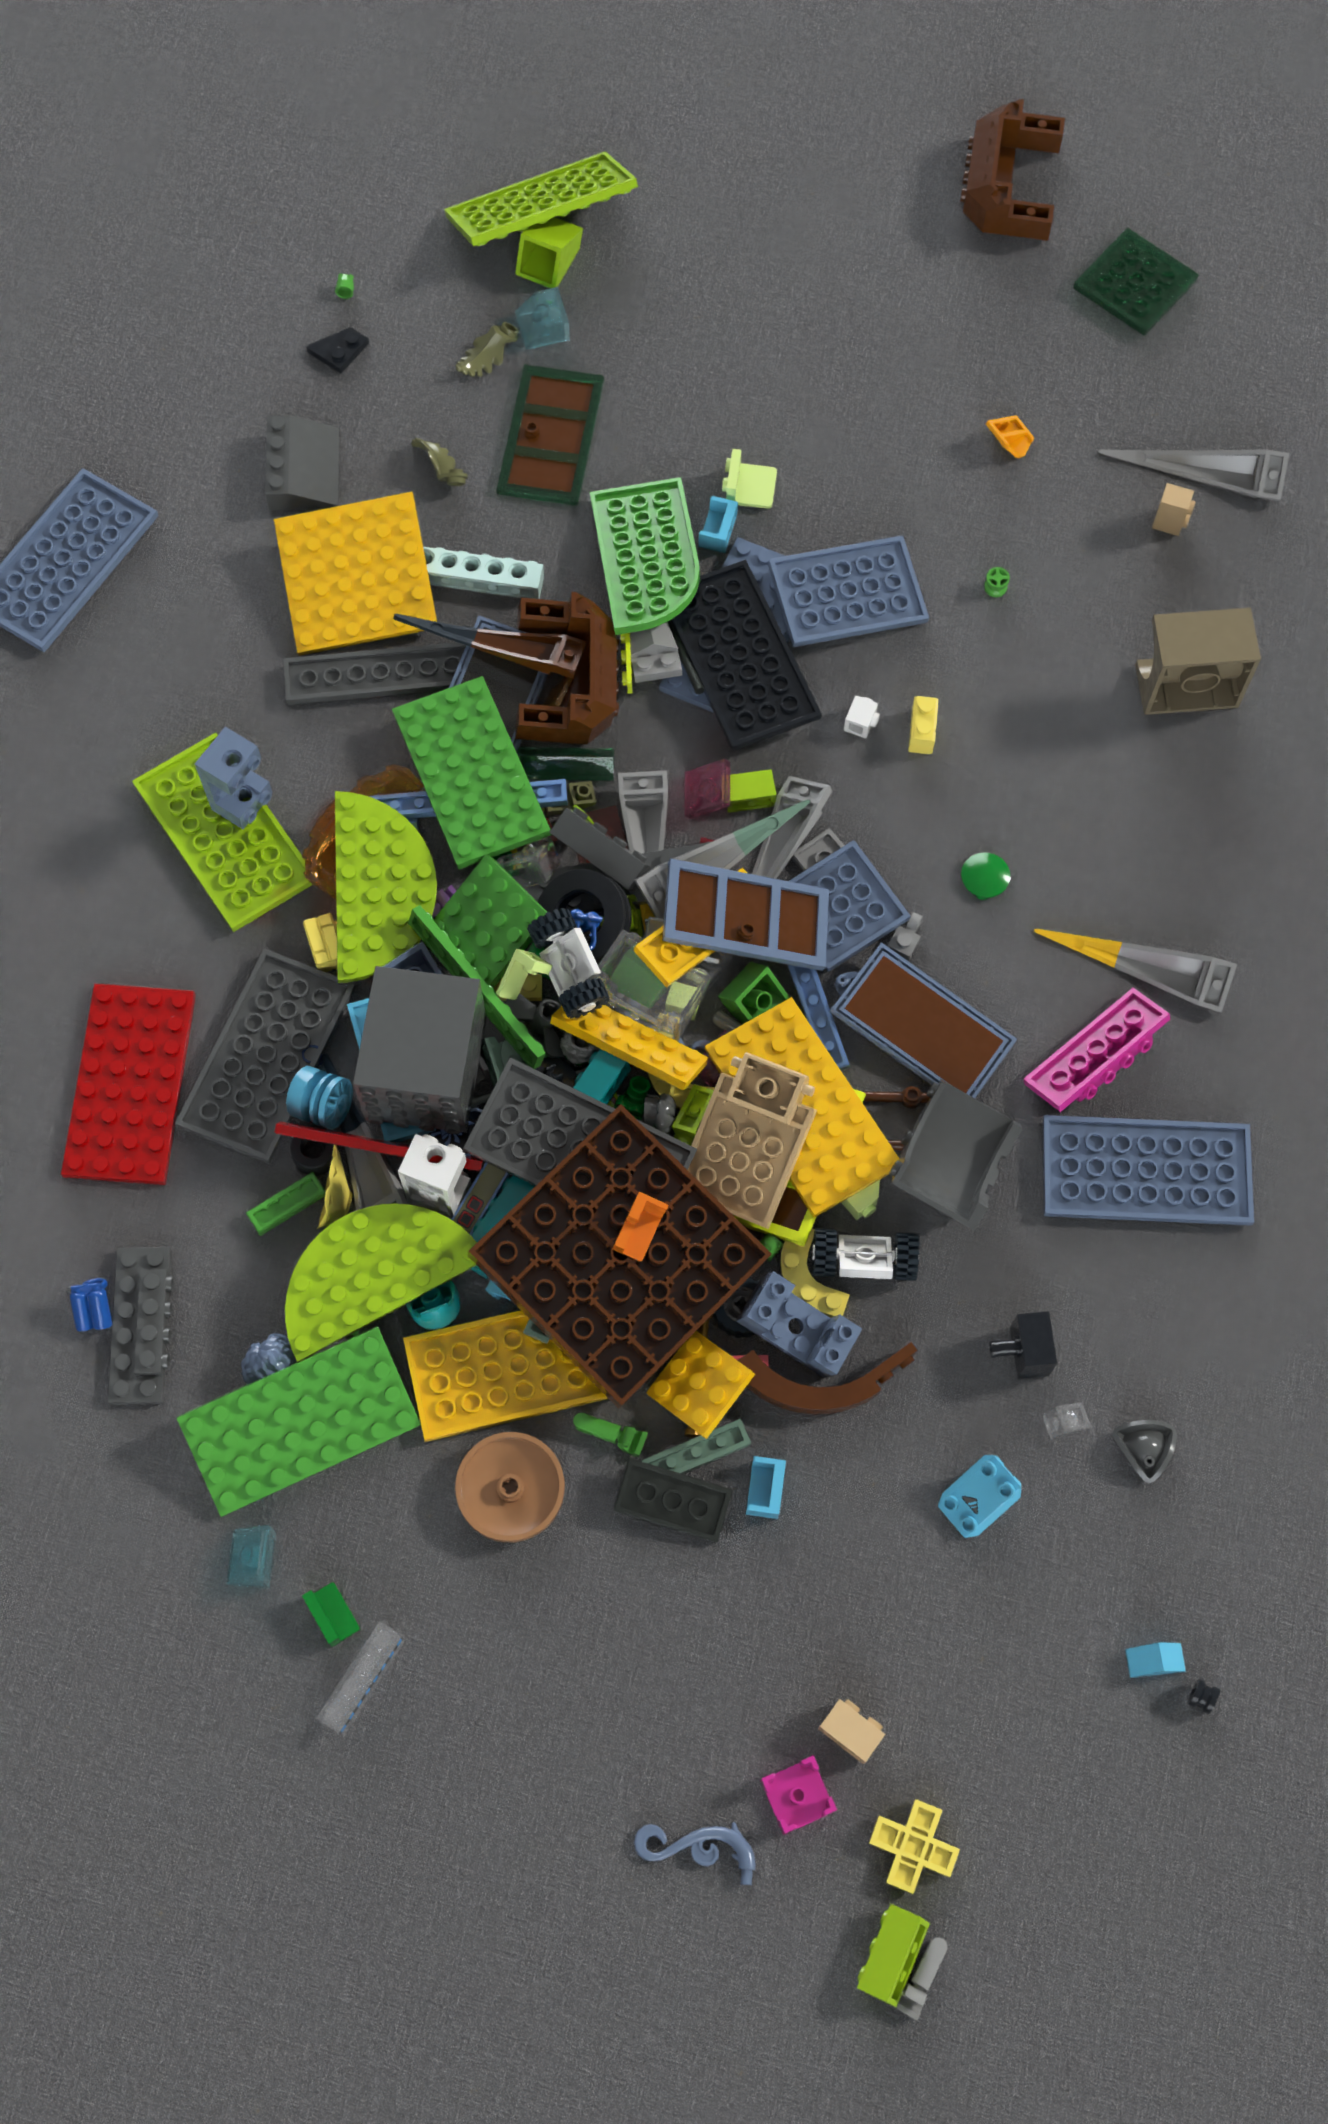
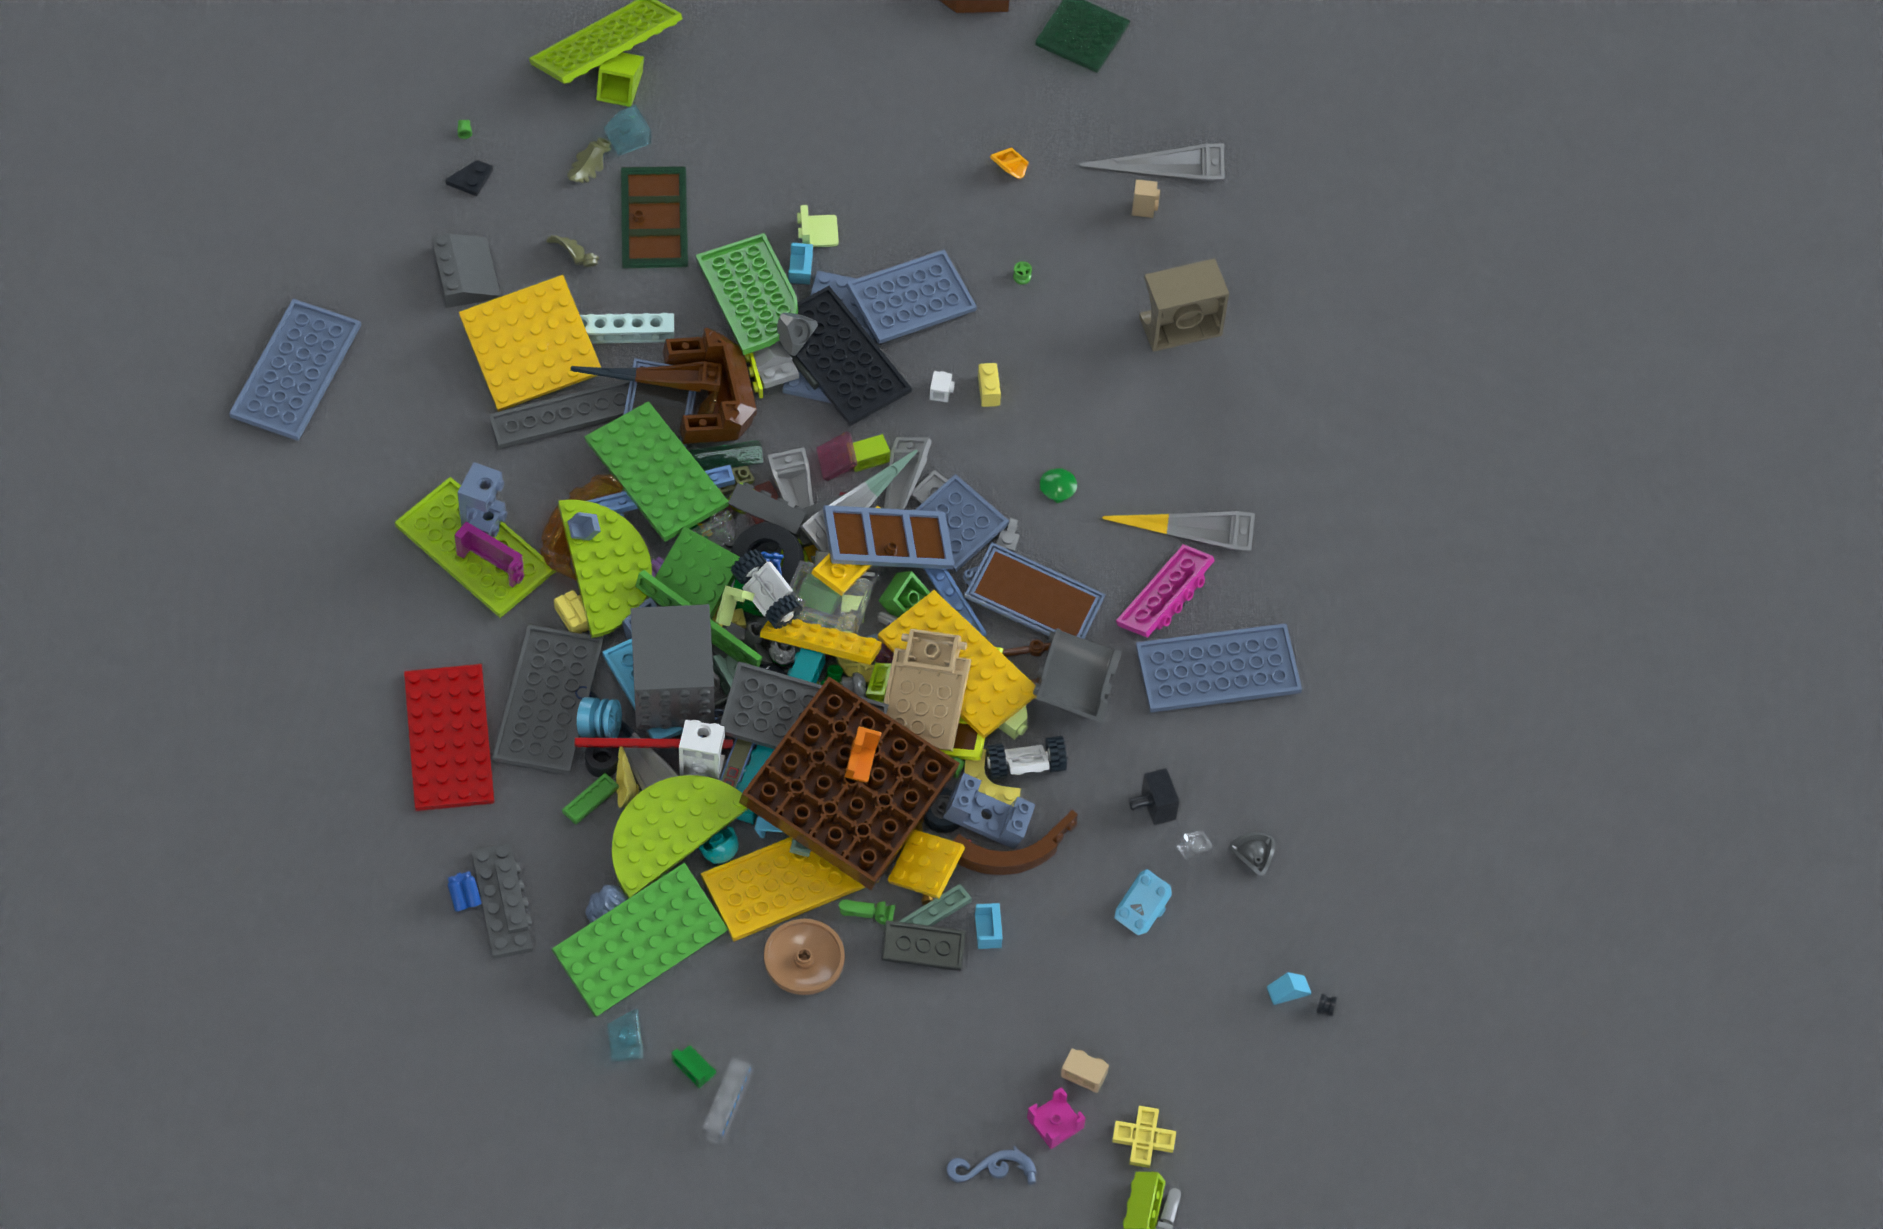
camera: 15 degrees left, 10 degrees down
none -> magenta panel [455,522,524,588]
none -> sand blue panel [567,512,601,540]
none -> dark grey hat [777,313,818,356]

